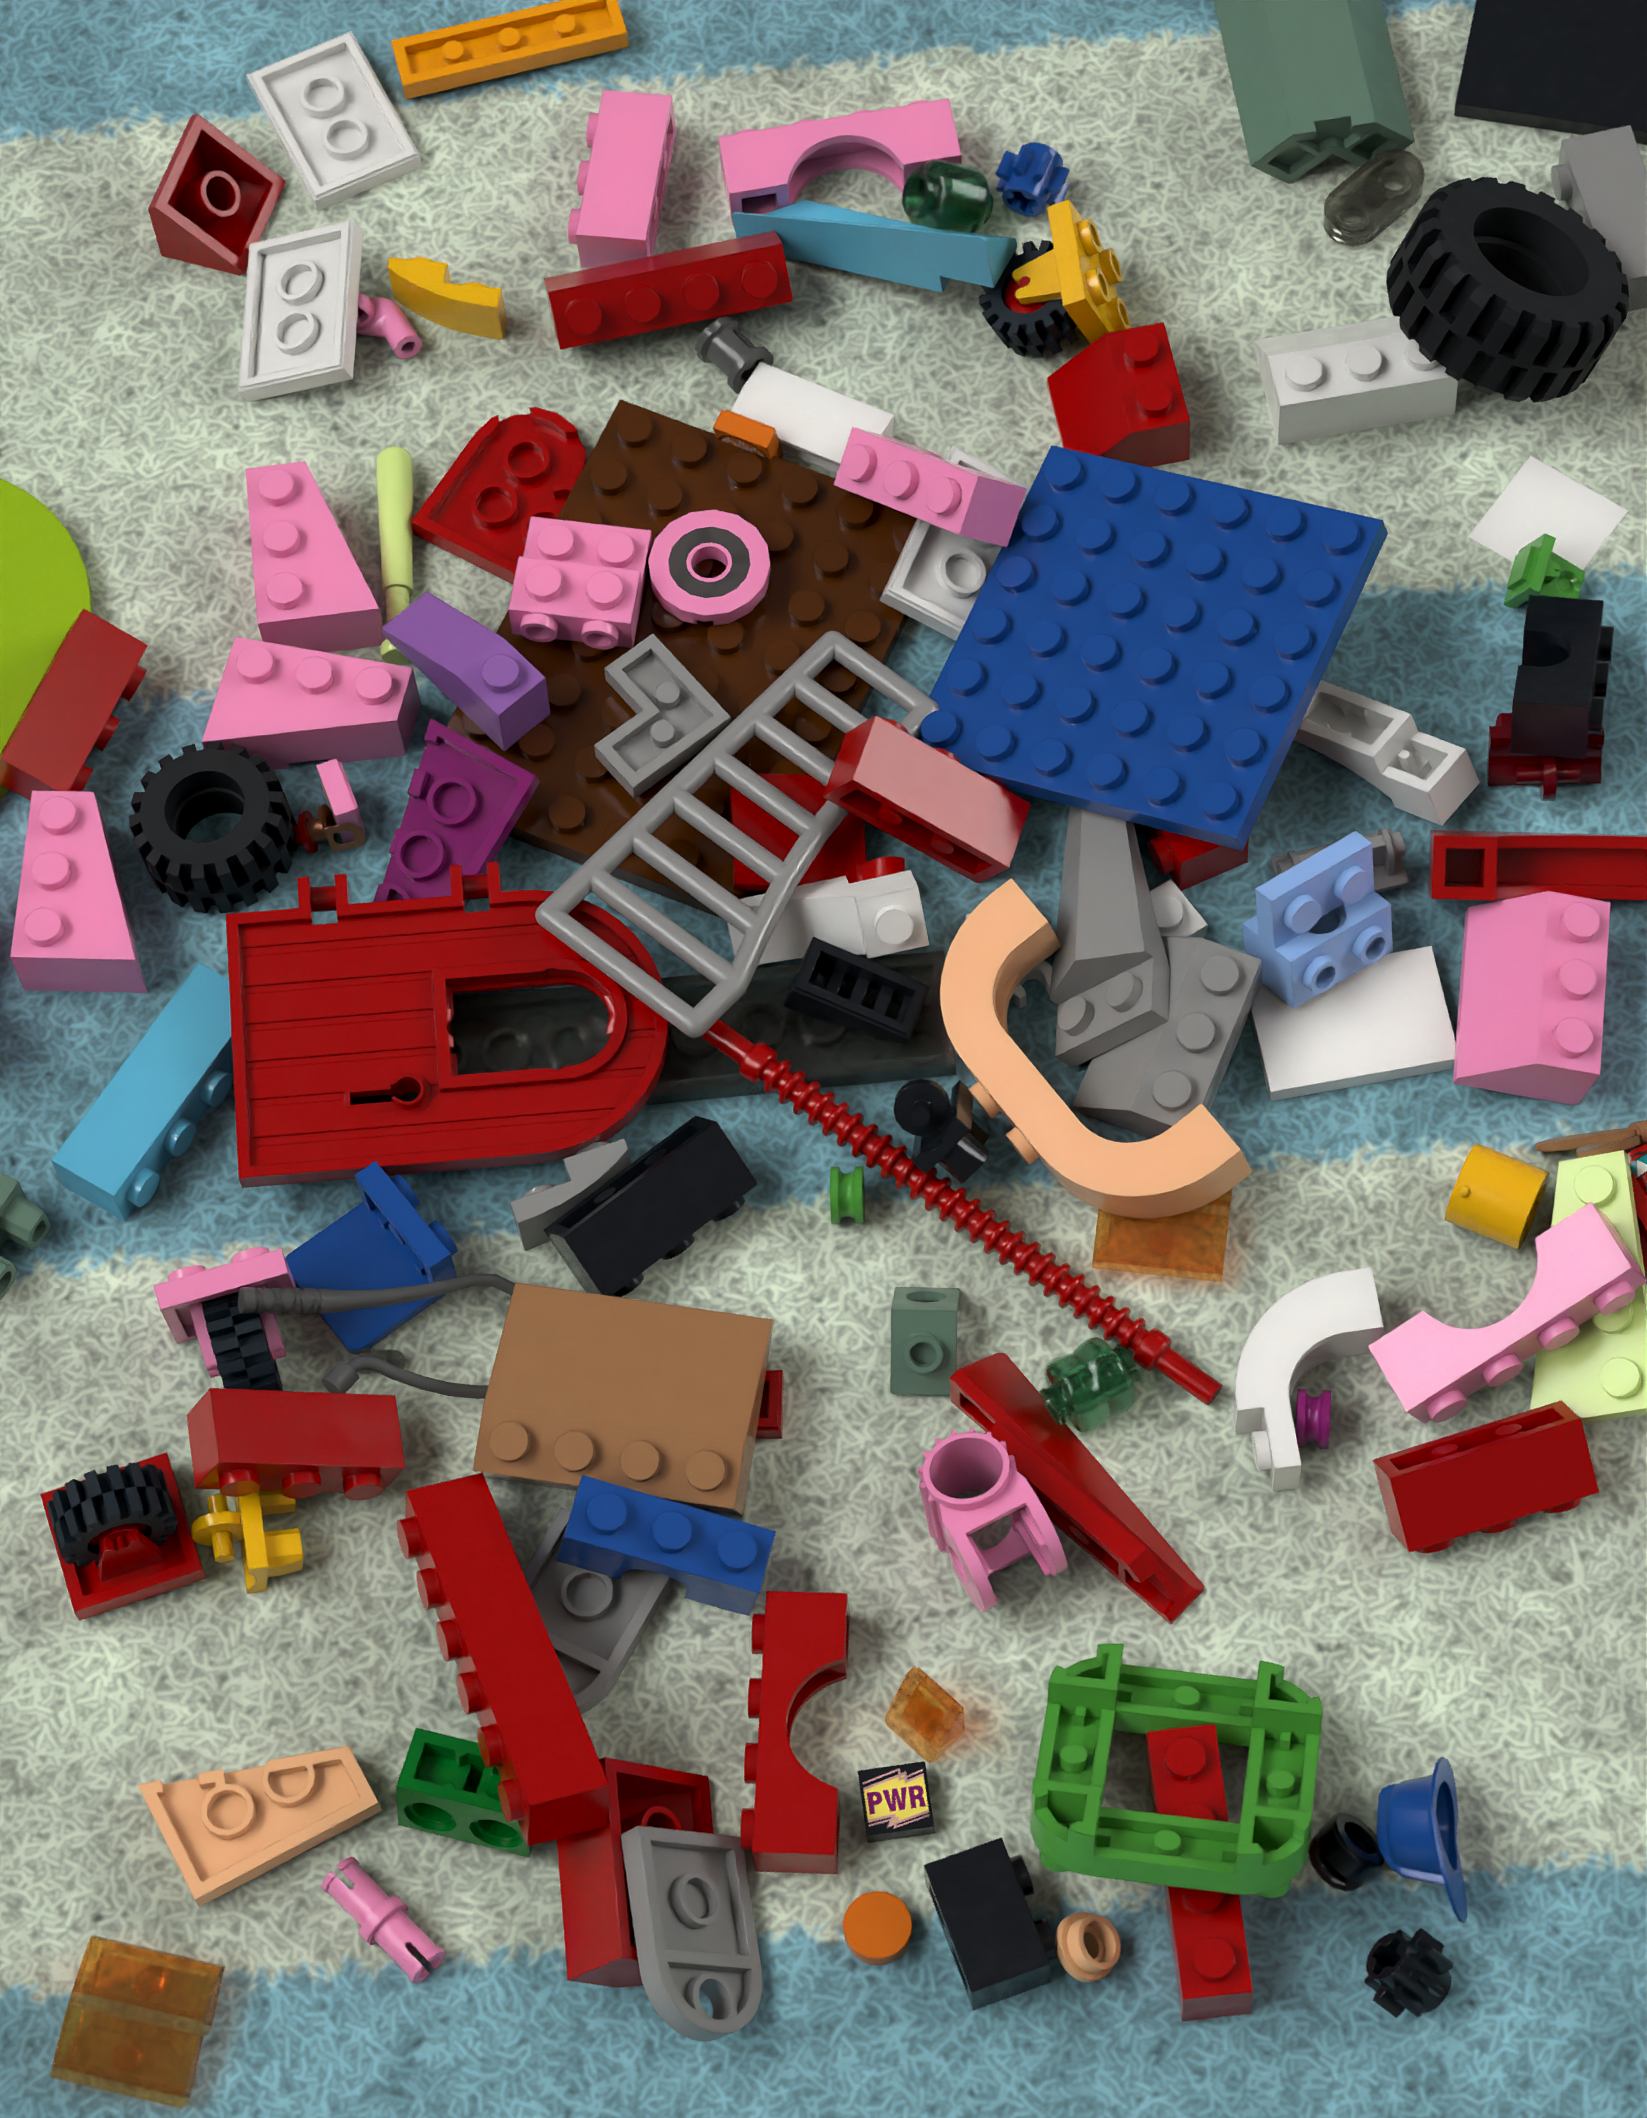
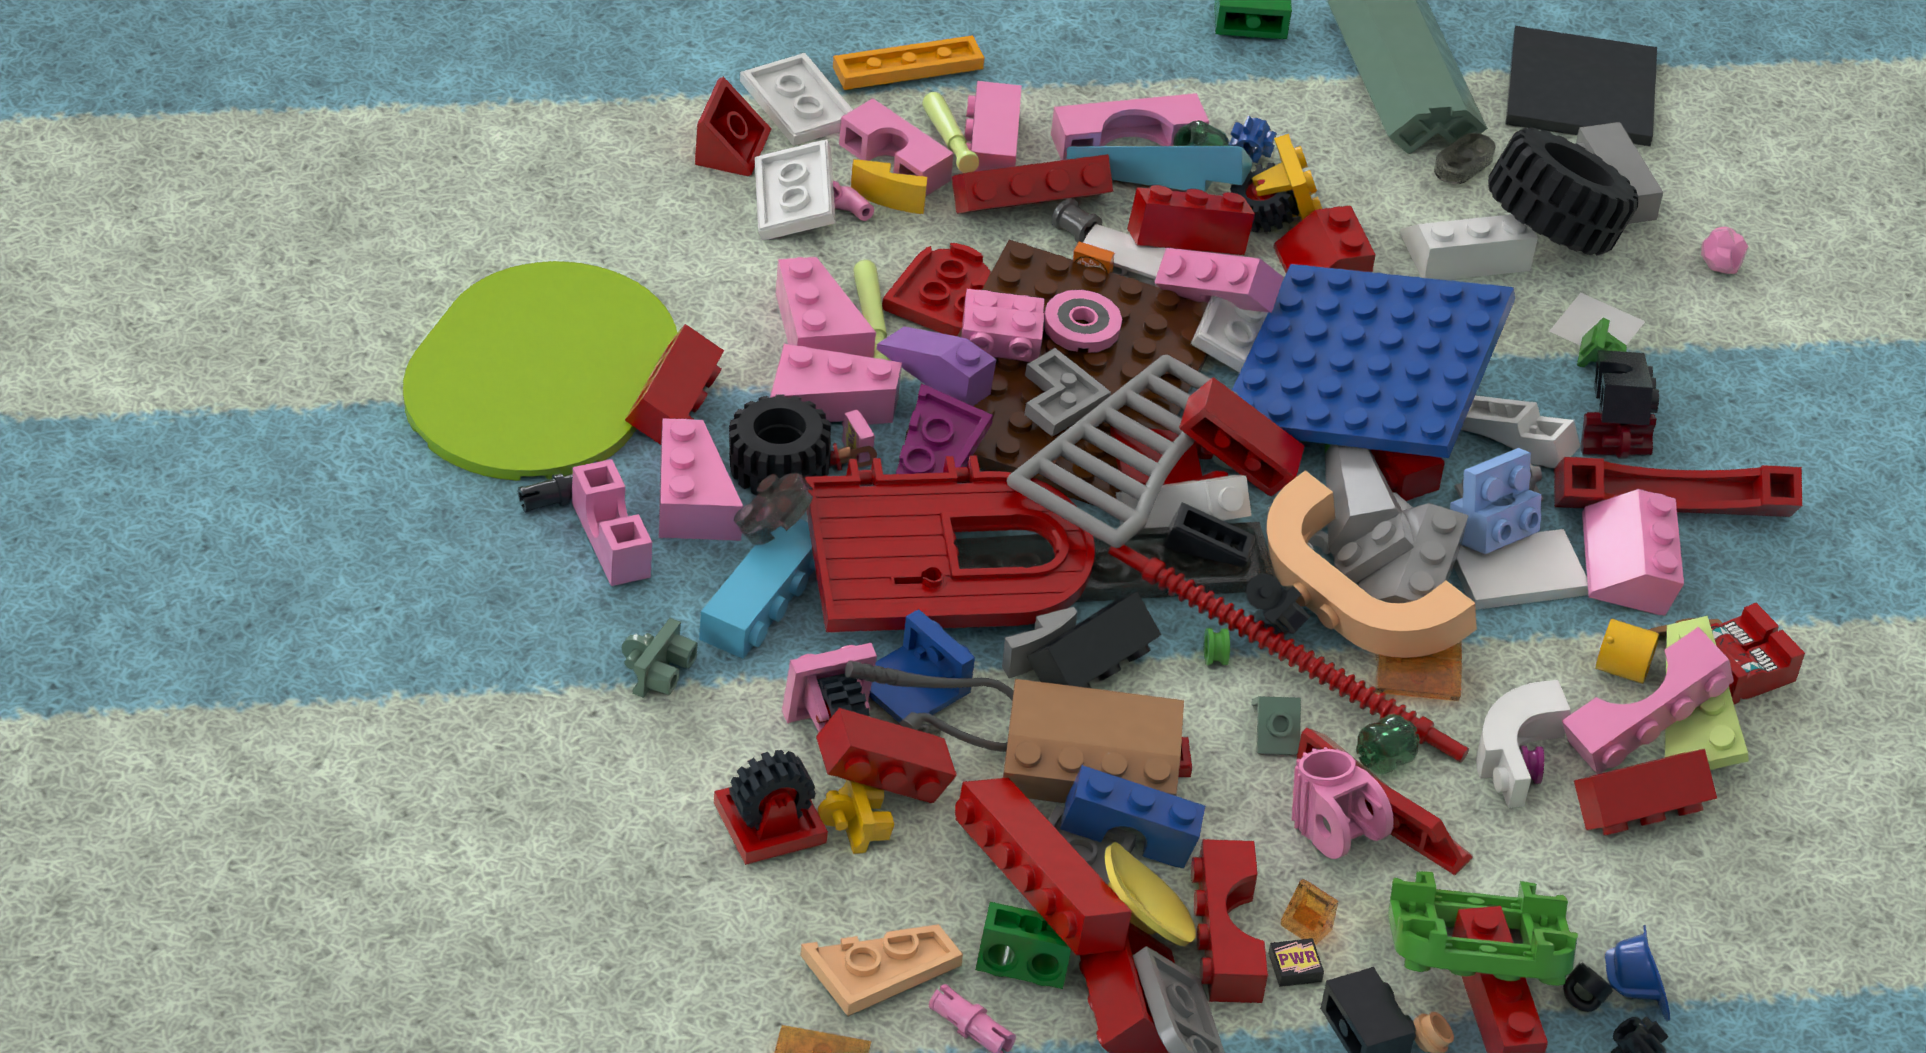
camera: 15 degrees left, 20 degrees down
orange tile [843,1891,913,1965] -> none
none -> clear smoke plate [734,473,813,545]
none -> bright pink arch [839,98,954,196]
none -> yellowish green piece [922,92,979,173]
none -> light yellow hat [1105,842,1196,947]
none -> red brick [1127,185,1255,255]

